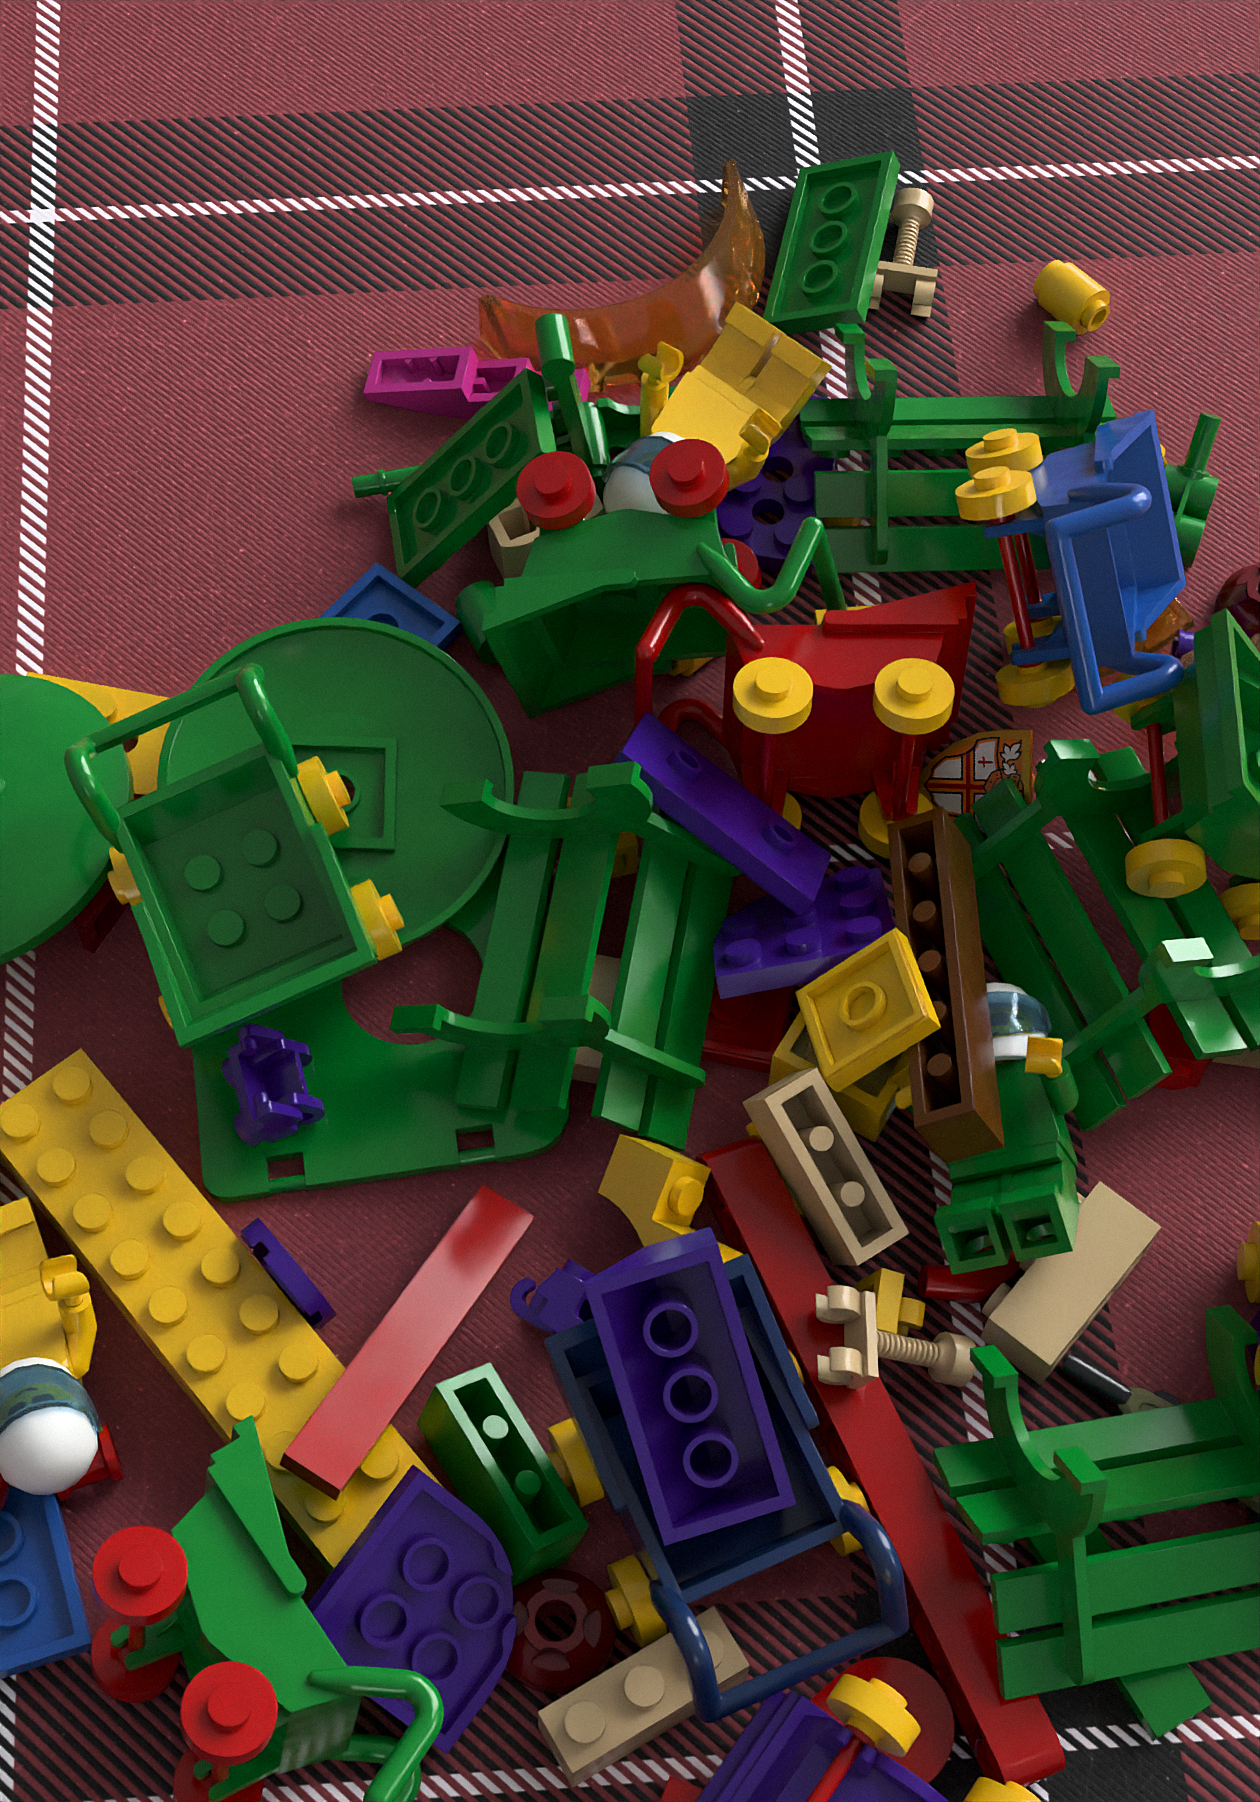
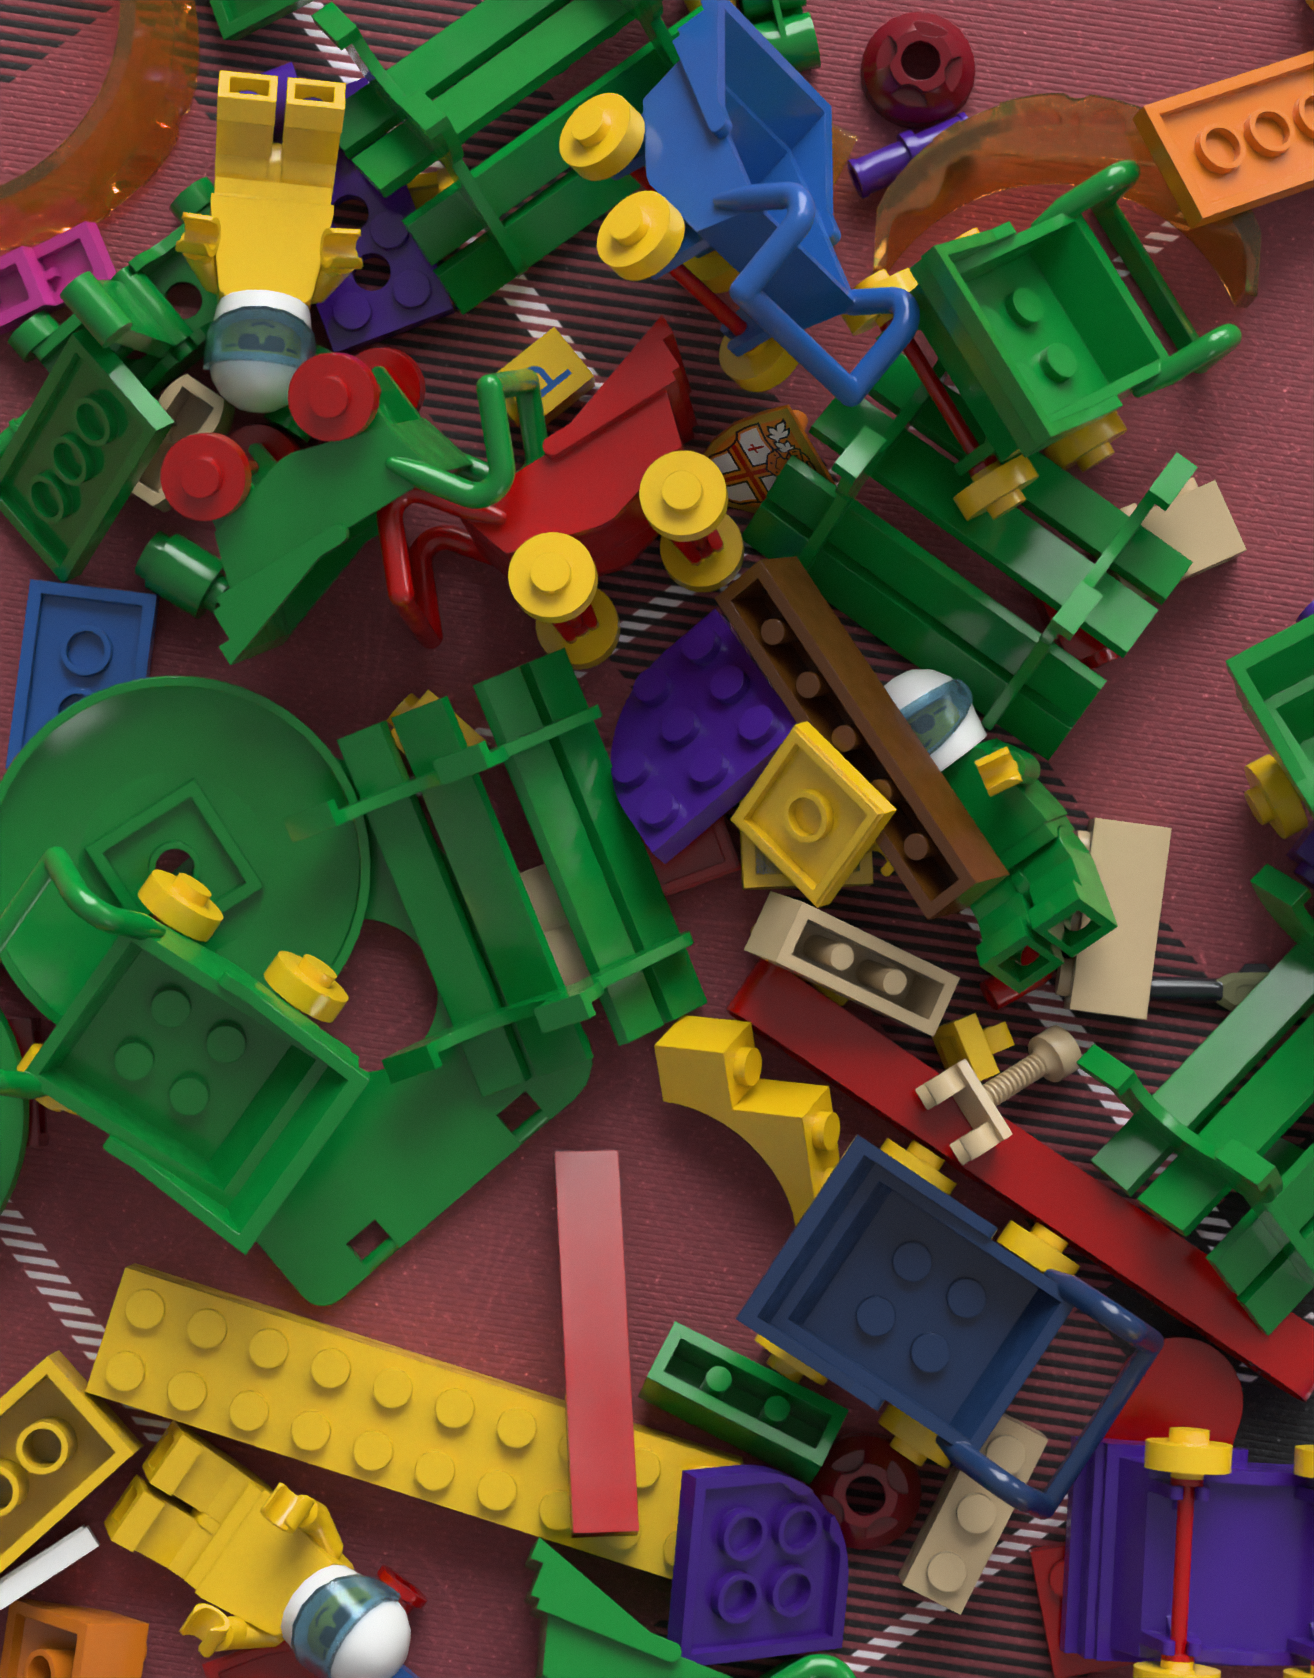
camera: 30 degrees left, 25 degrees up
dark purple piece [222,1024,325,1146] -> none
dark purple tile [239,1217,337,1329] -> none
dark purple piece [510,1259,595,1335] -> none
dark purple slope [583,1227,797,1546] -> none
dark purple plate [612,712,832,916] -> none

